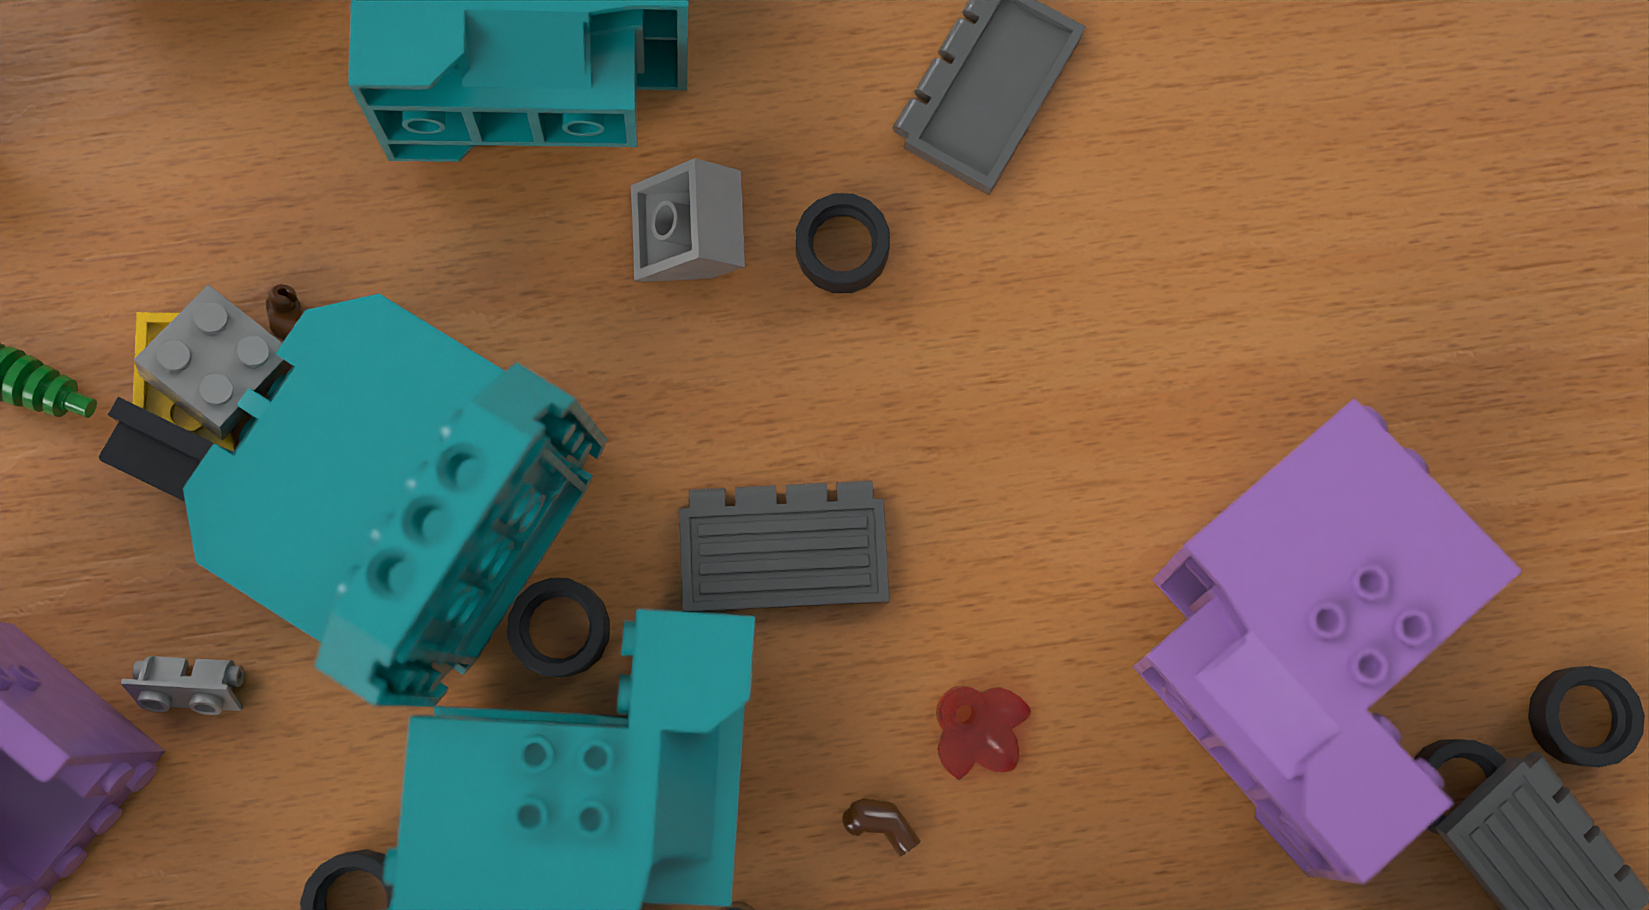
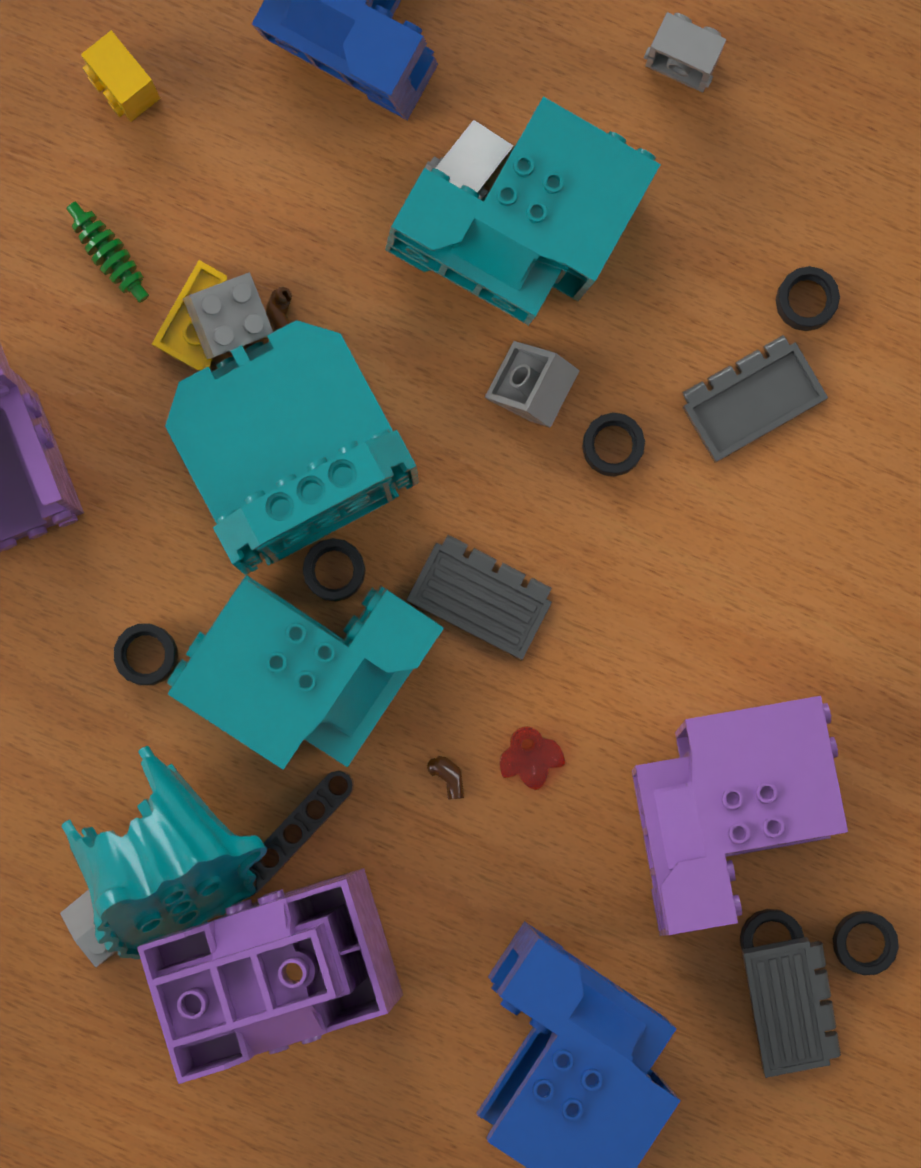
camera: 30 degrees right, 5 degrees up
black panel [99,397,214,502] -> none
light grey hinge [121,656,244,715] -> none

